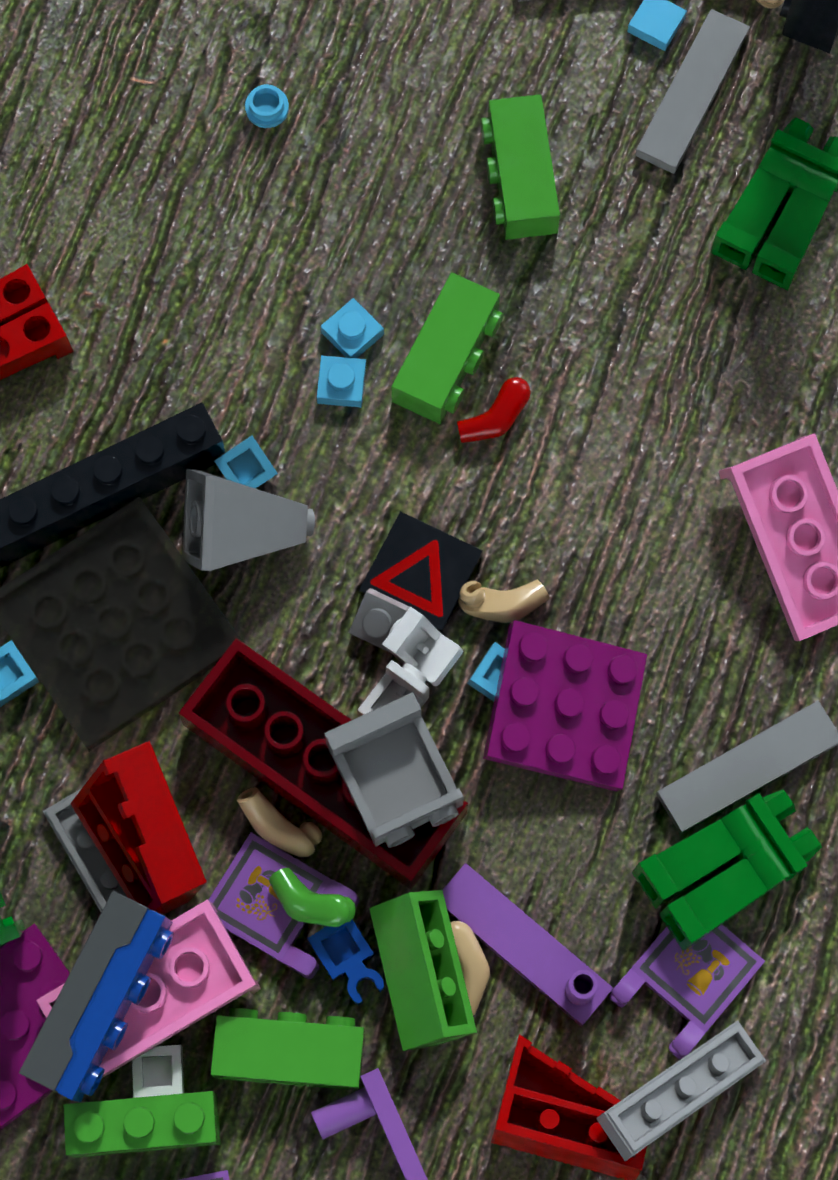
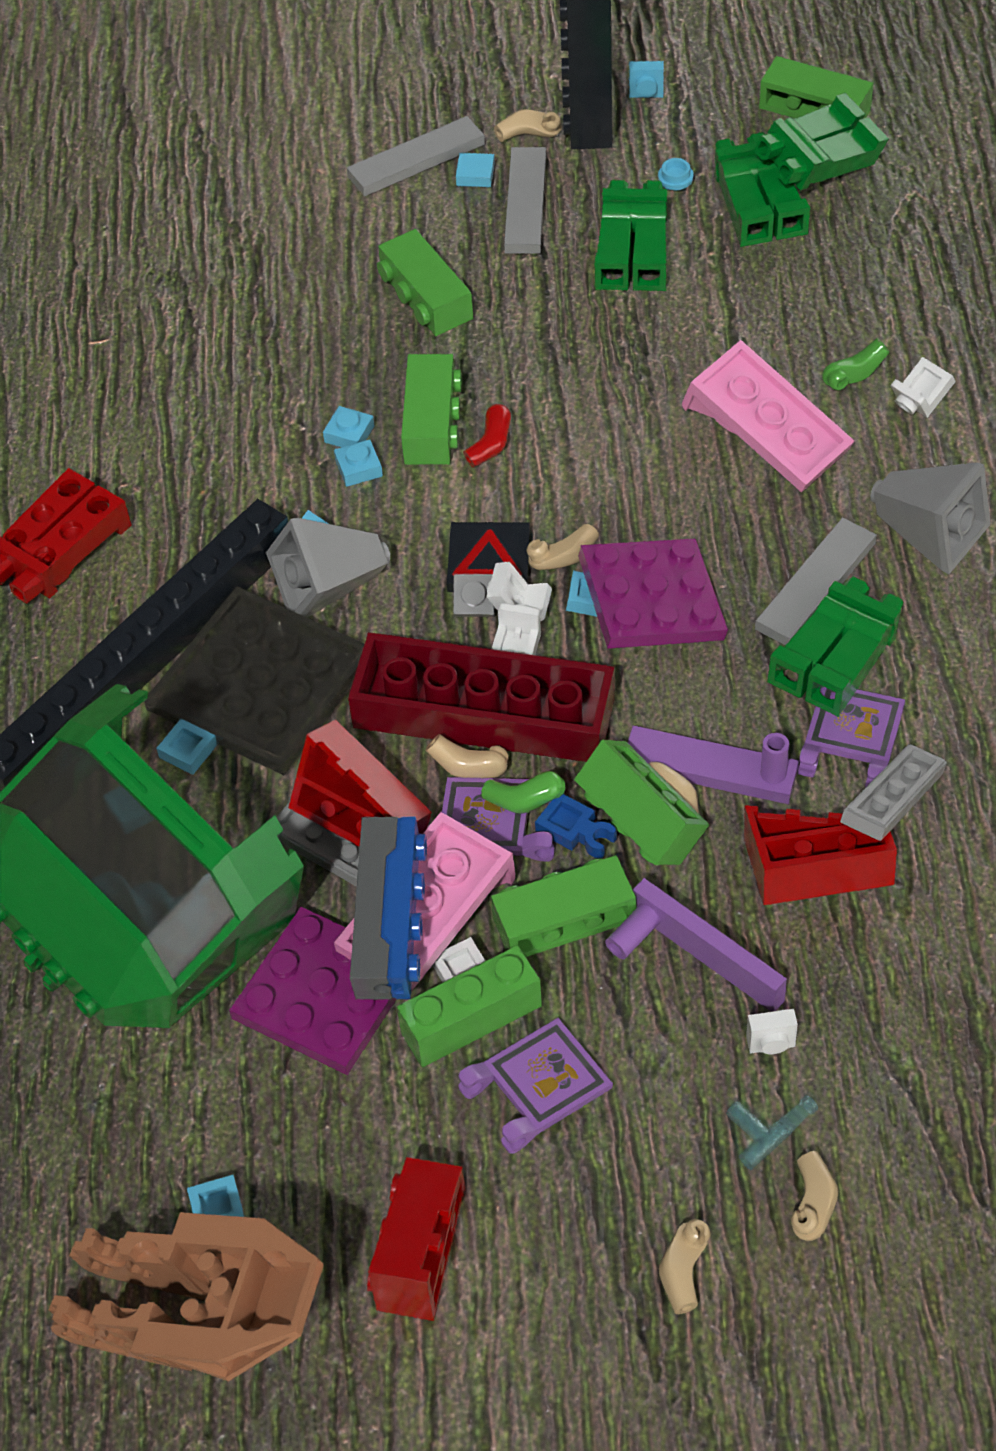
camera: 20 degrees left, 20 degrees down
medium azure plate [245,84,289,128] -> none
light grey panel [324,692,464,848] -> none

